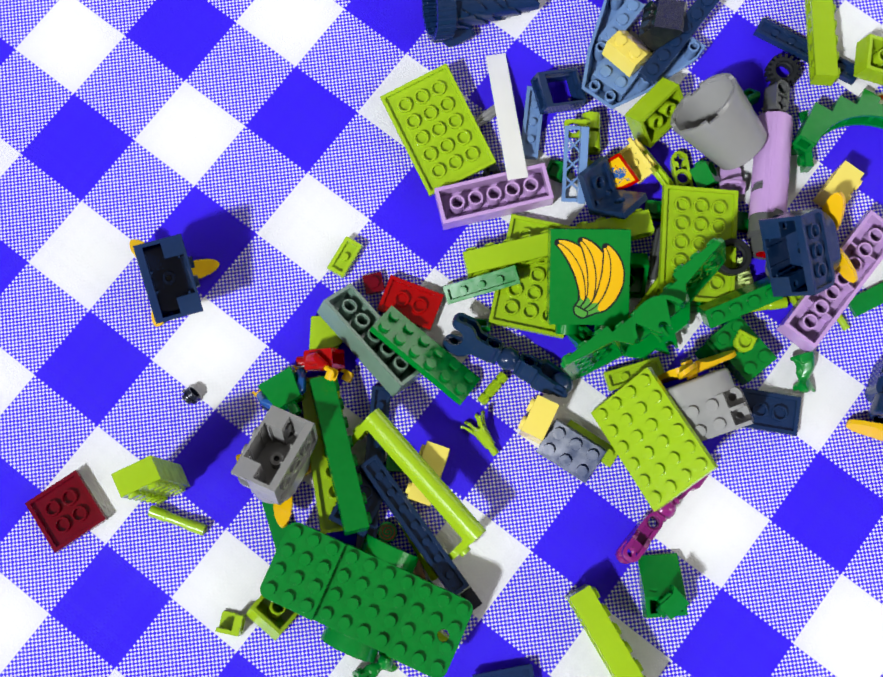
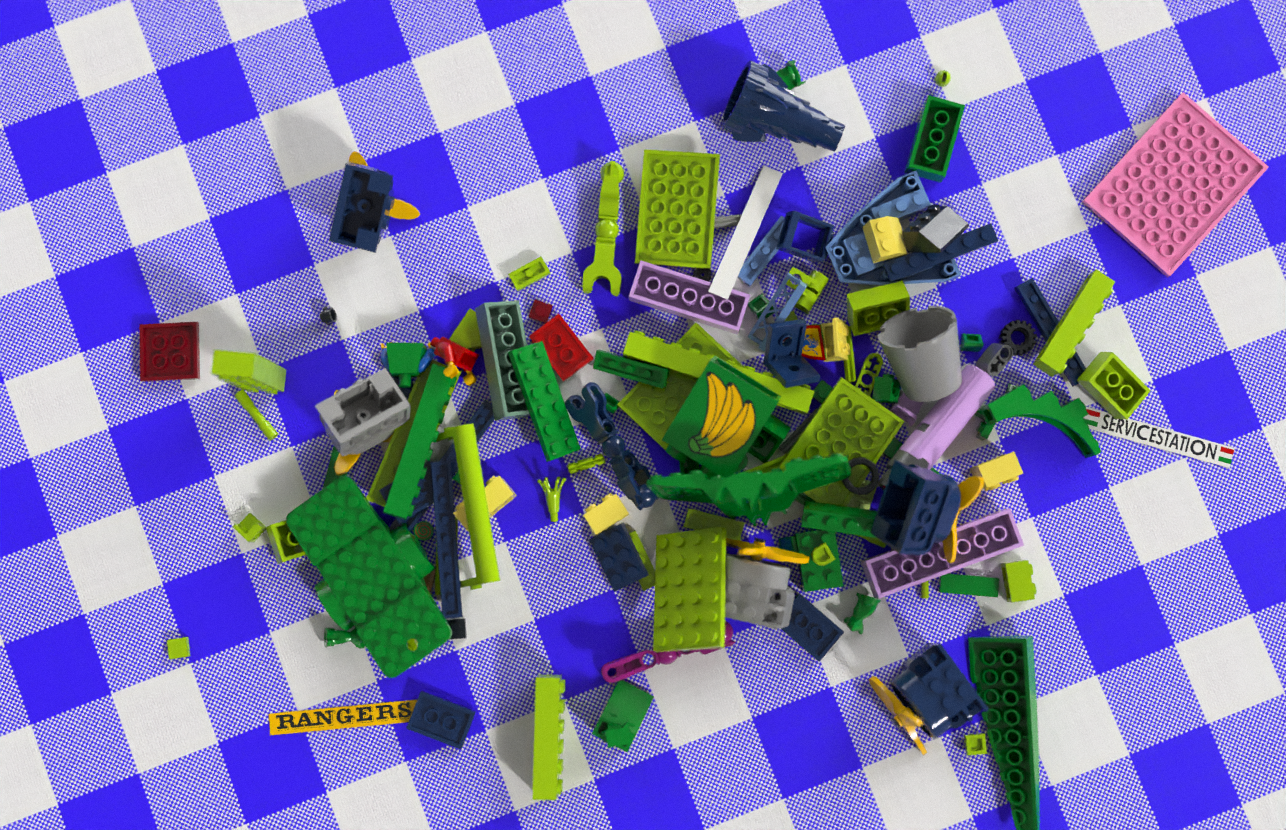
camera: 30 degrees right, 5 degrees up
none -> lime piece [582,161,624,296]

